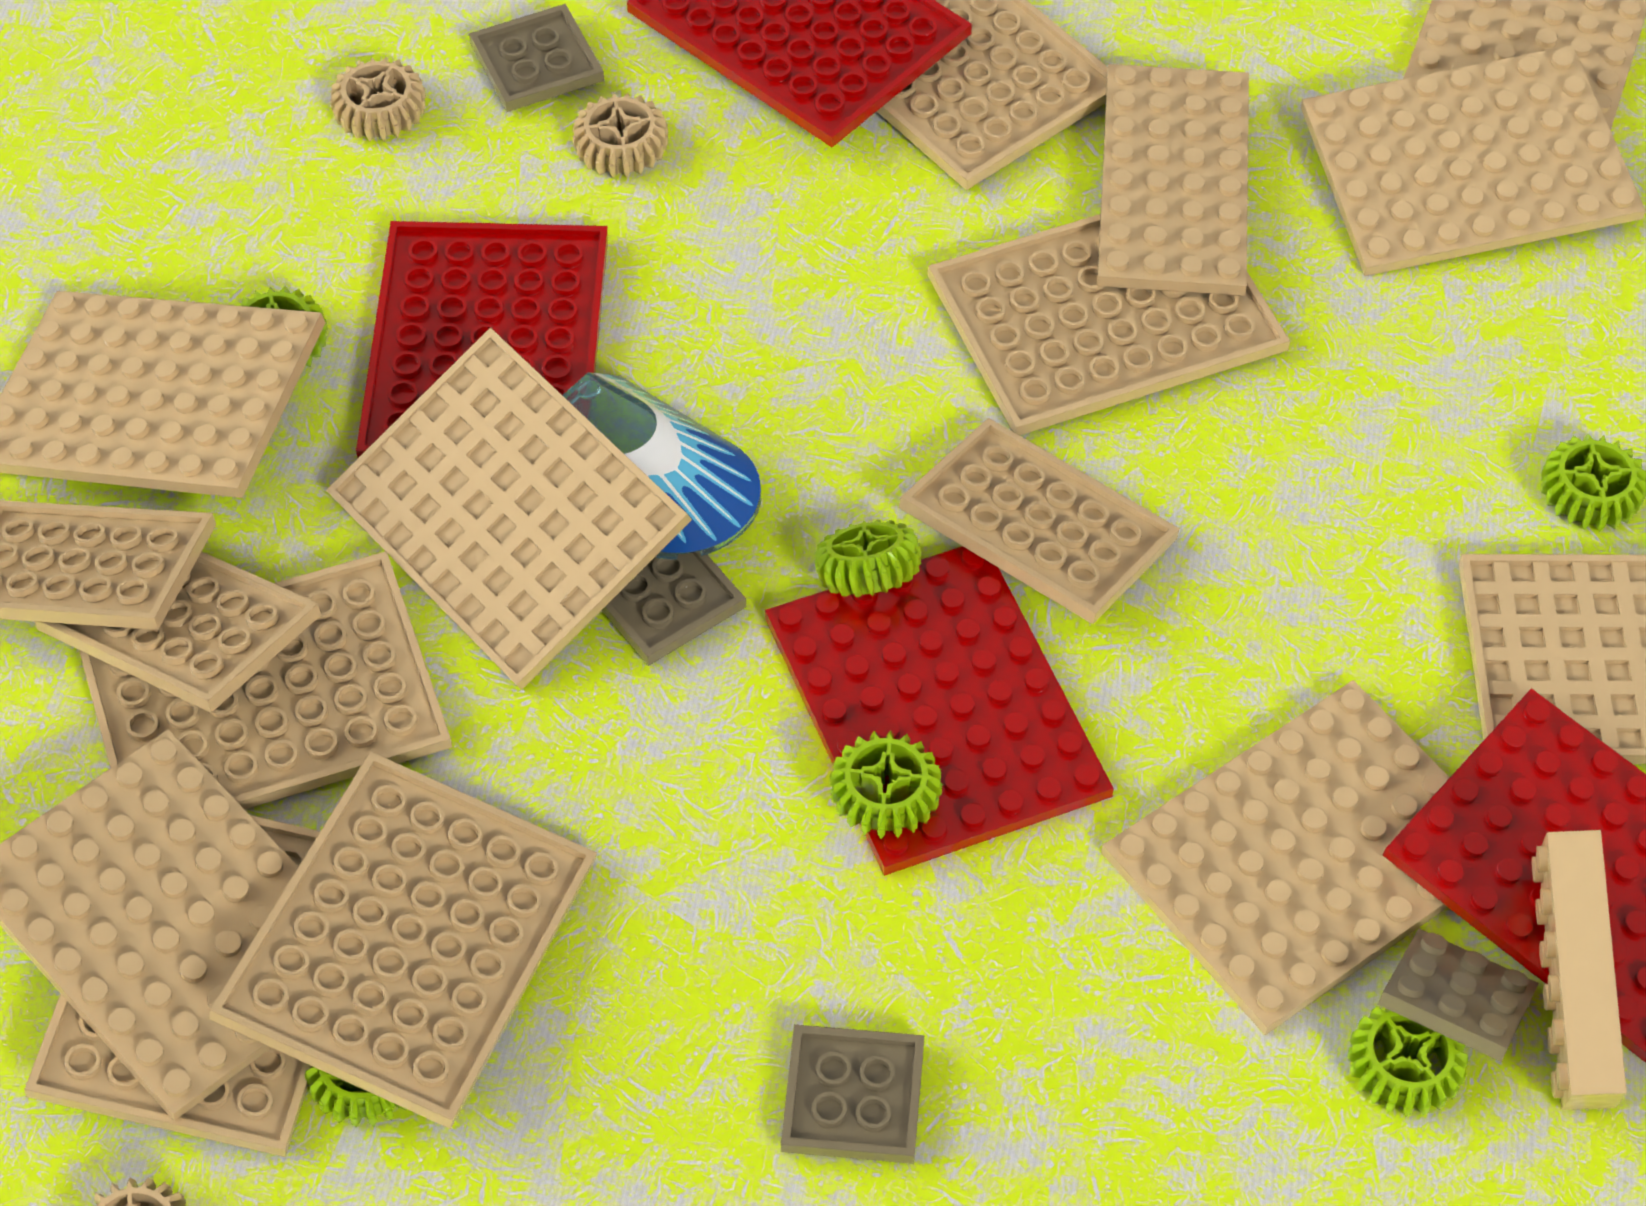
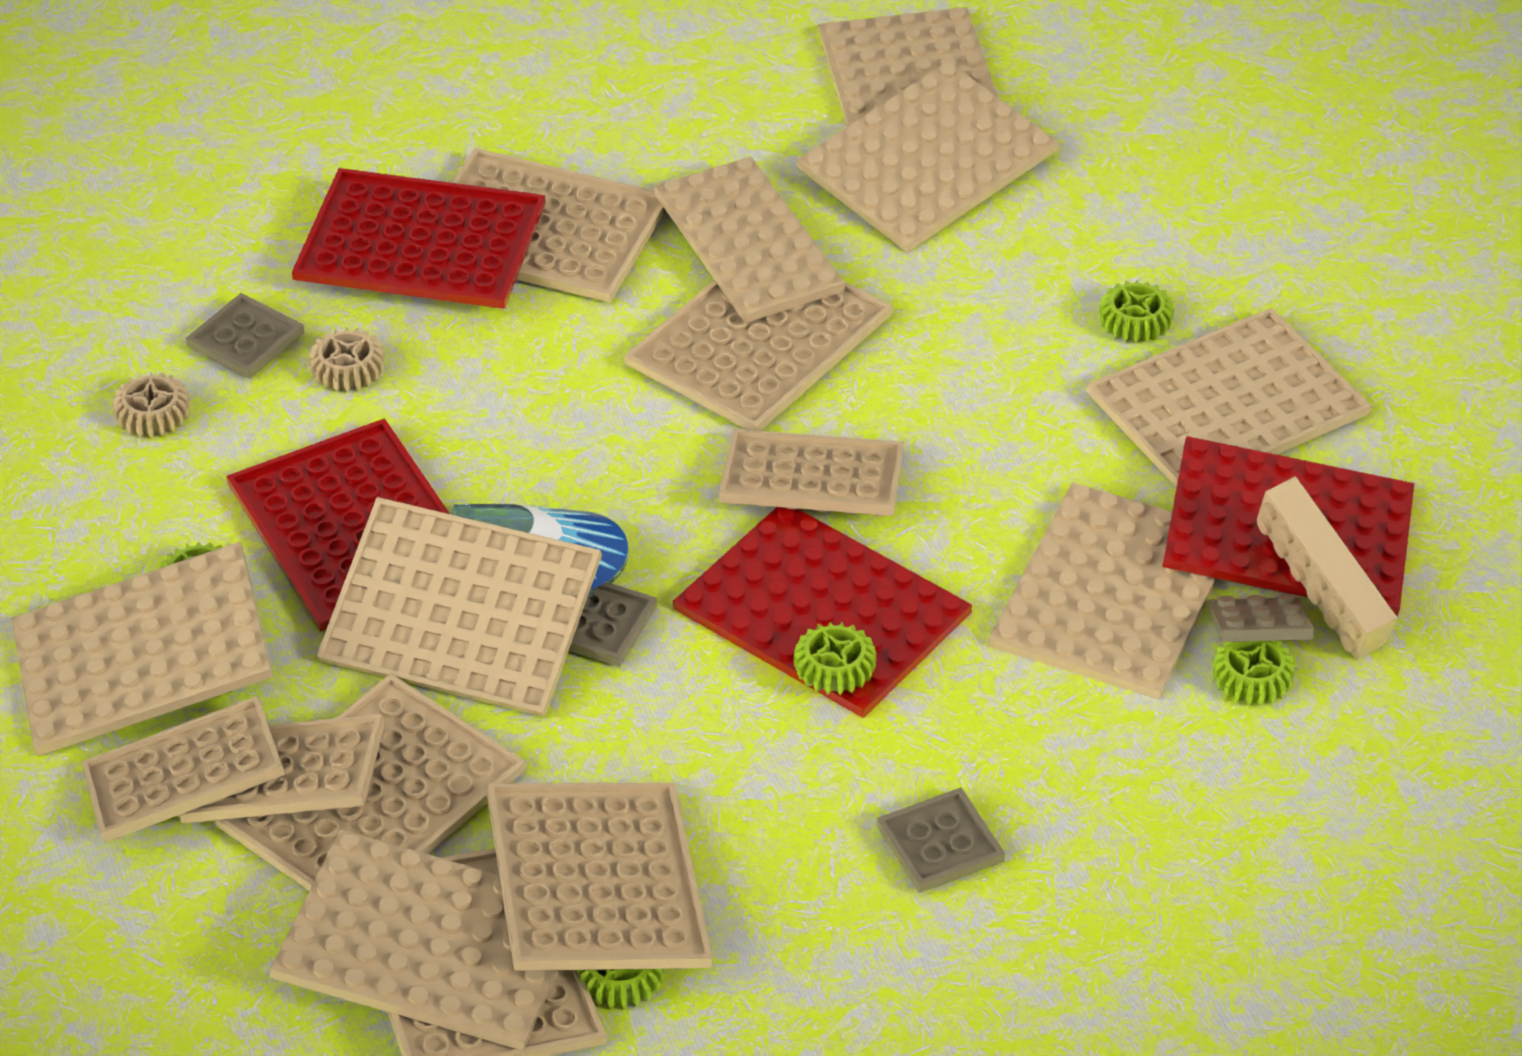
camera: 30 degrees left, 10 degrees down
lime gear [815,519,922,598] -> none

